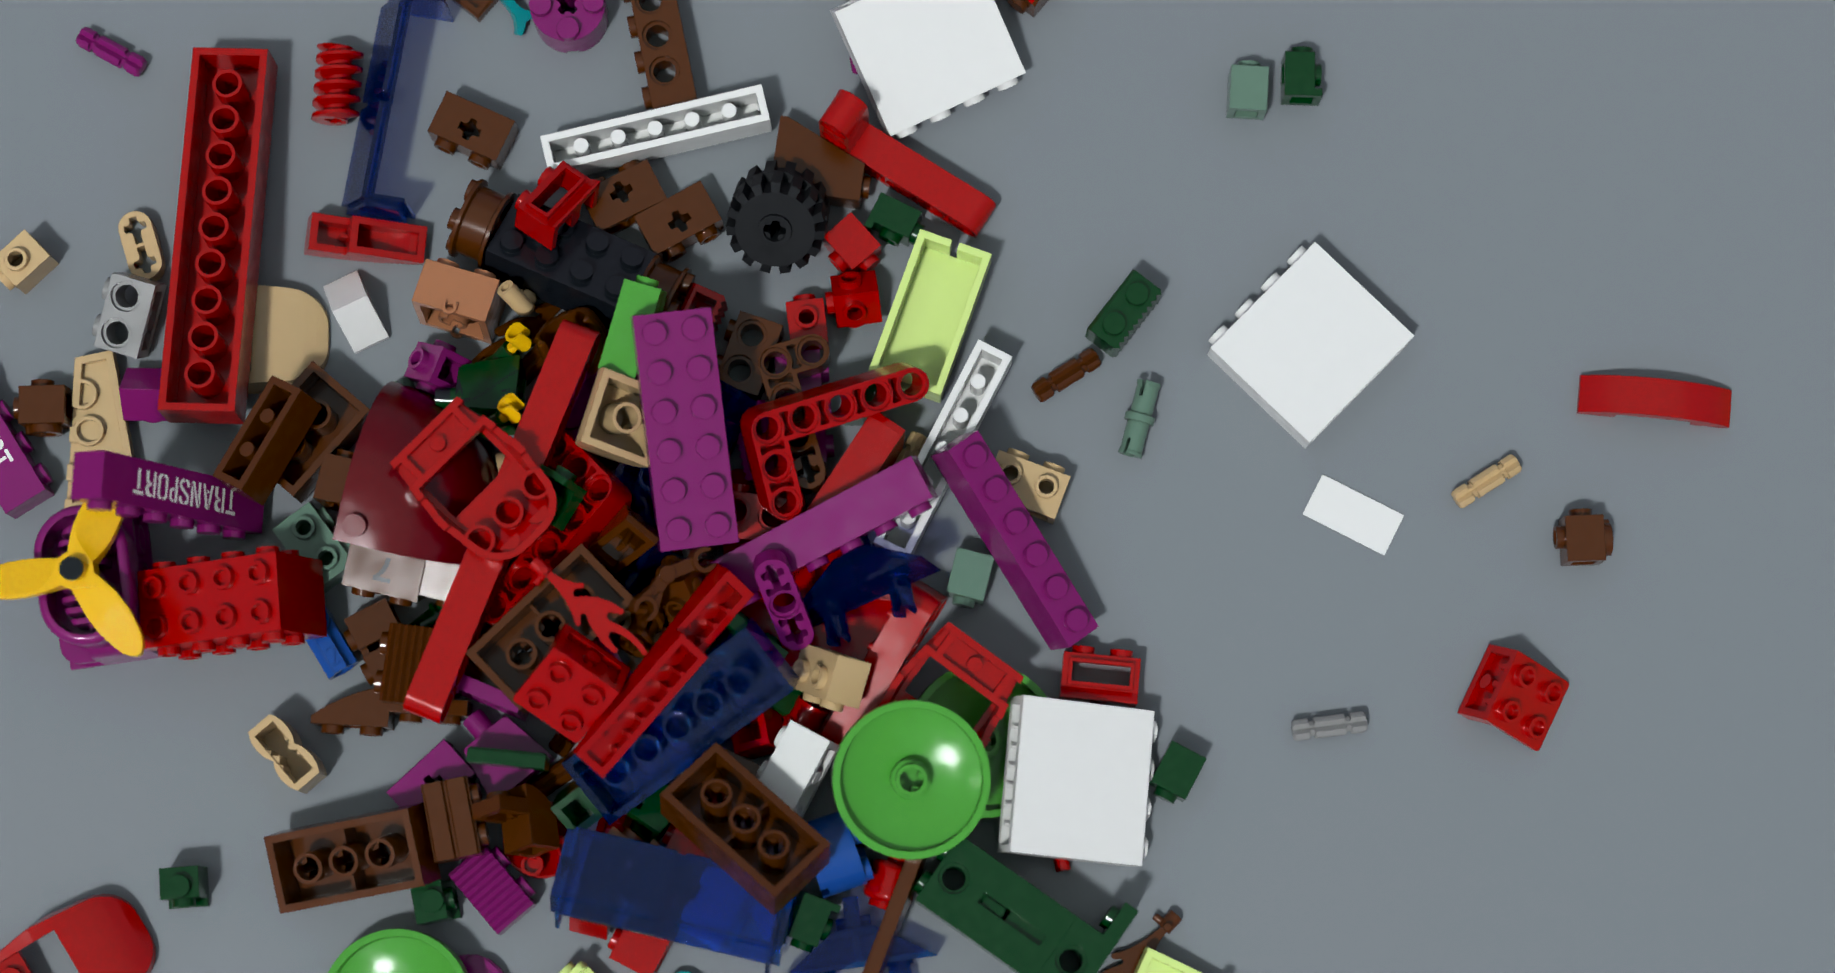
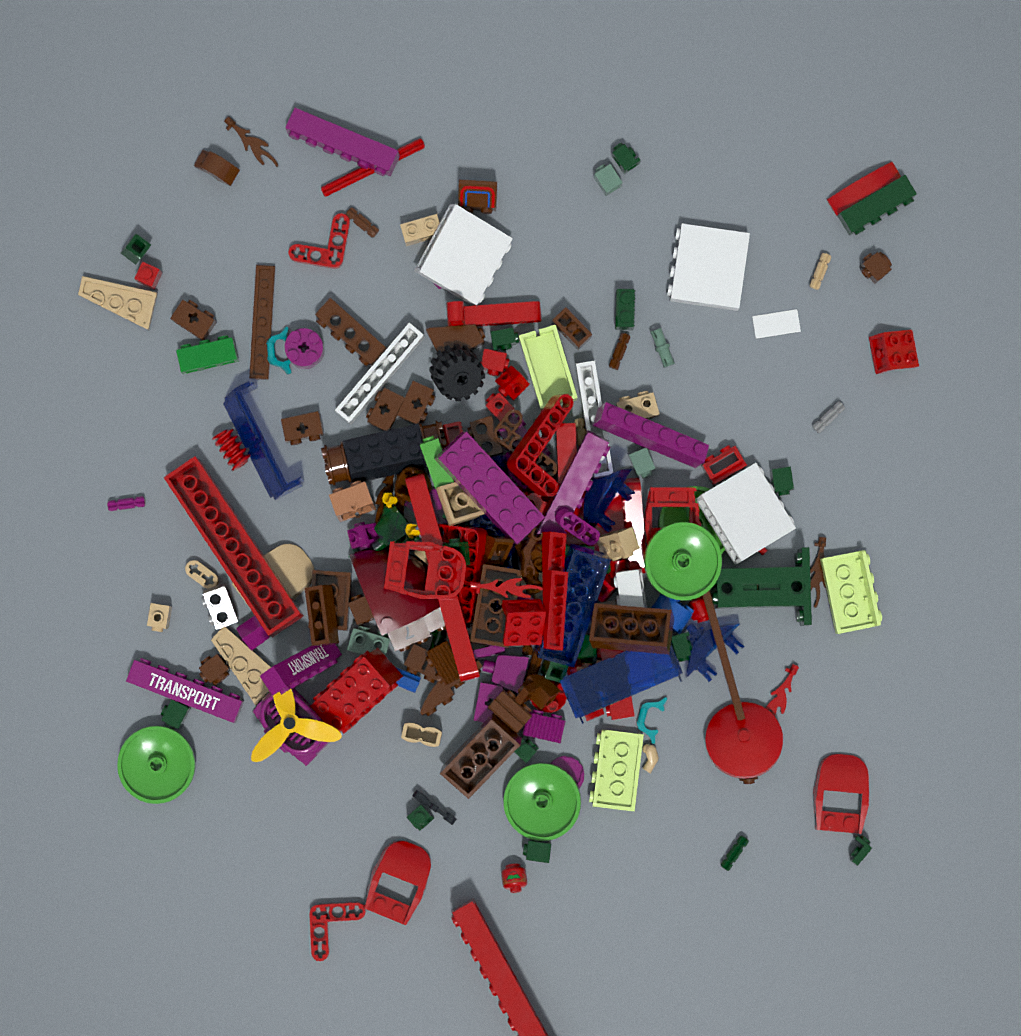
camera: 35 degrees left, 5 degrees up
red slope [304,212,428,265] -> none
white slope [323,270,390,354] -> none
dark green tile [466,746,550,772] -> none
tan arm [497,280,537,316] -> none
red window [514,161,601,251] -> none
none -> black piece [412,790,457,825]
none -> reddish brown brick [552,307,592,350]
none -> dark green brick [838,175,917,236]

